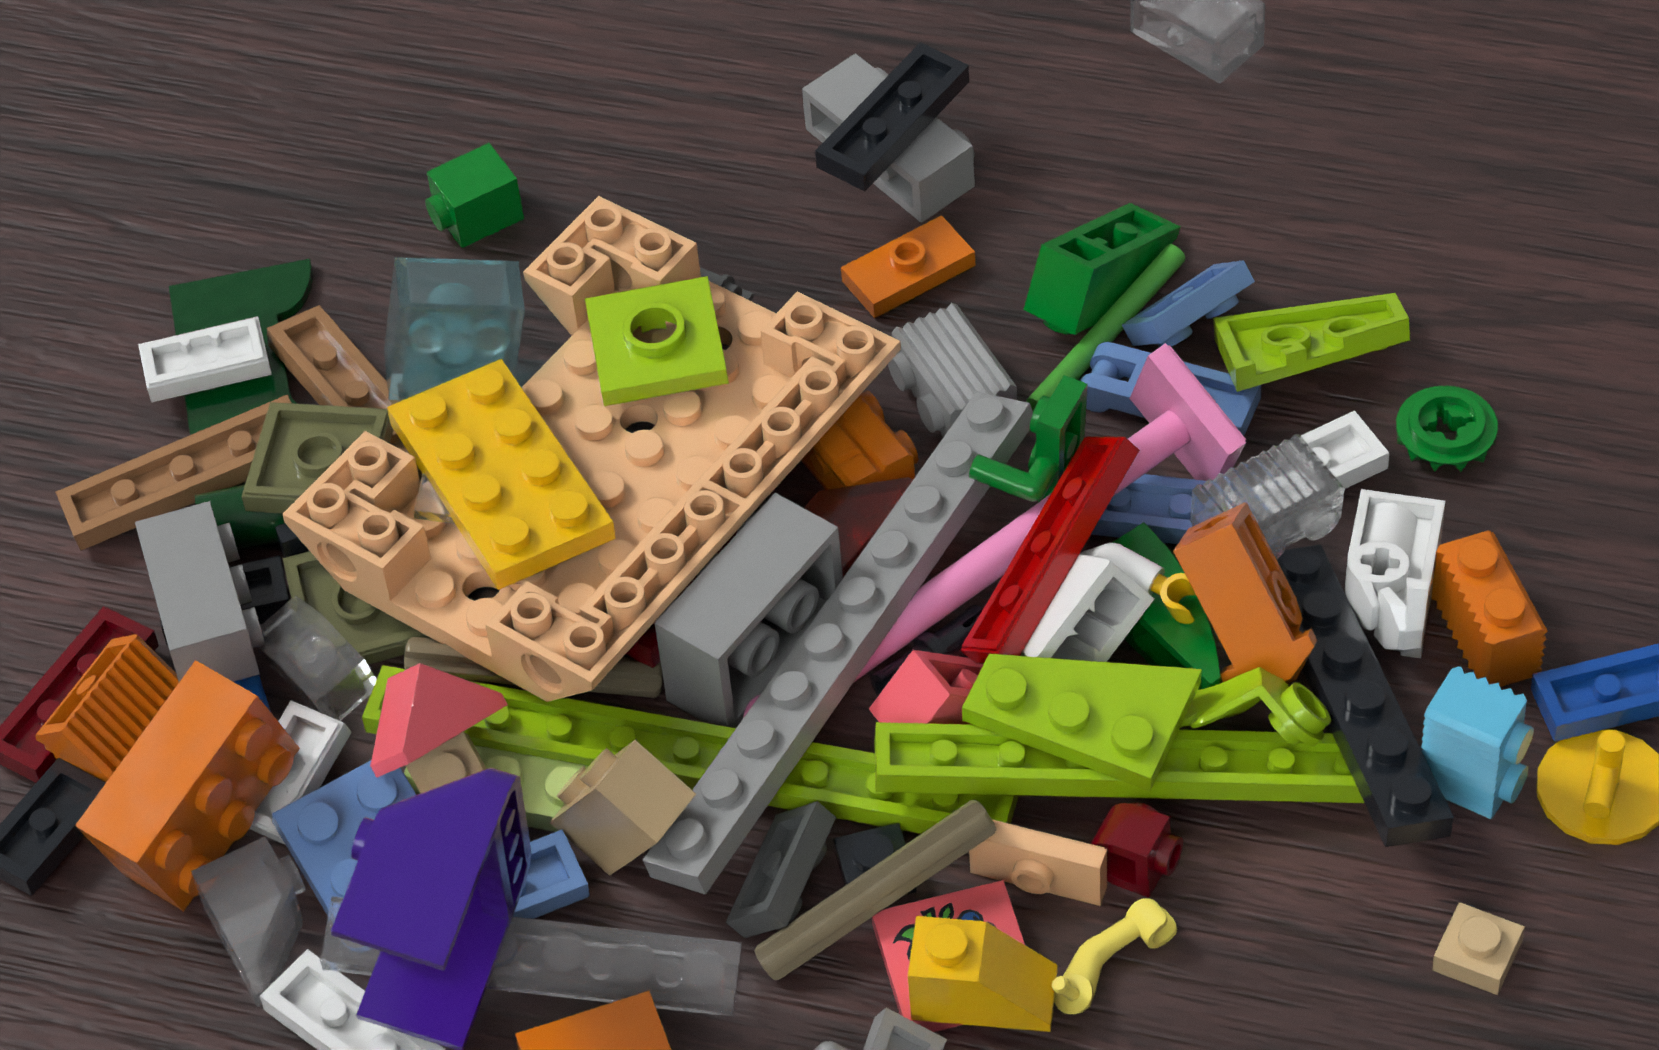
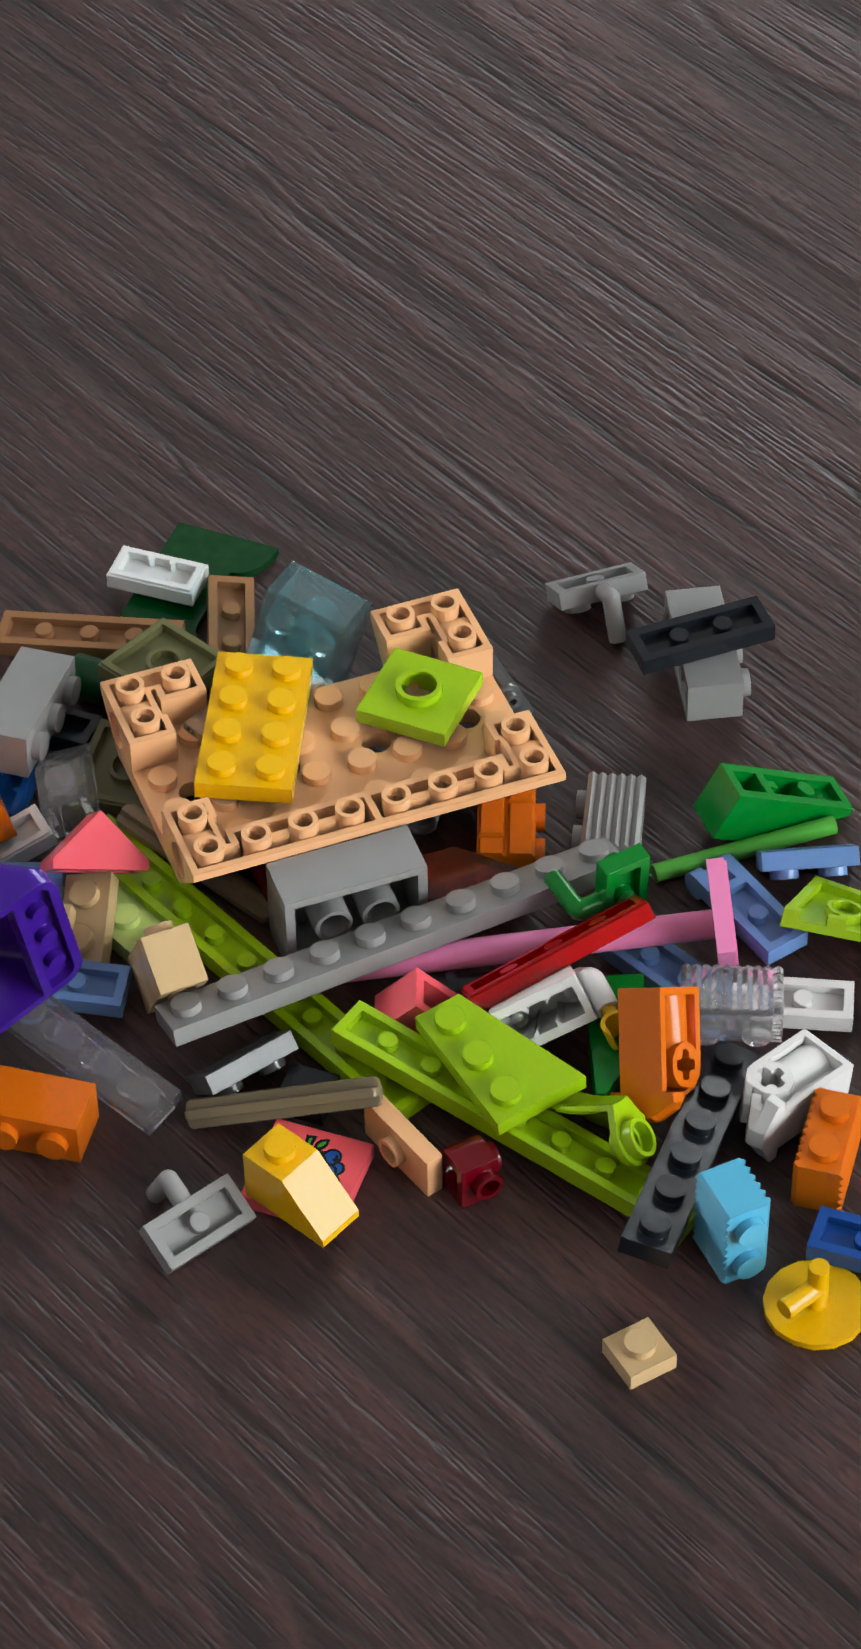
camera: 30 degrees right, 5 degrees down
green brick [425,143,524,248] -> none
orange plate [841,215,976,318] -> none
light yellow piece [1052,898,1177,1015] -> none
none -> light grey plate [545,562,648,644]

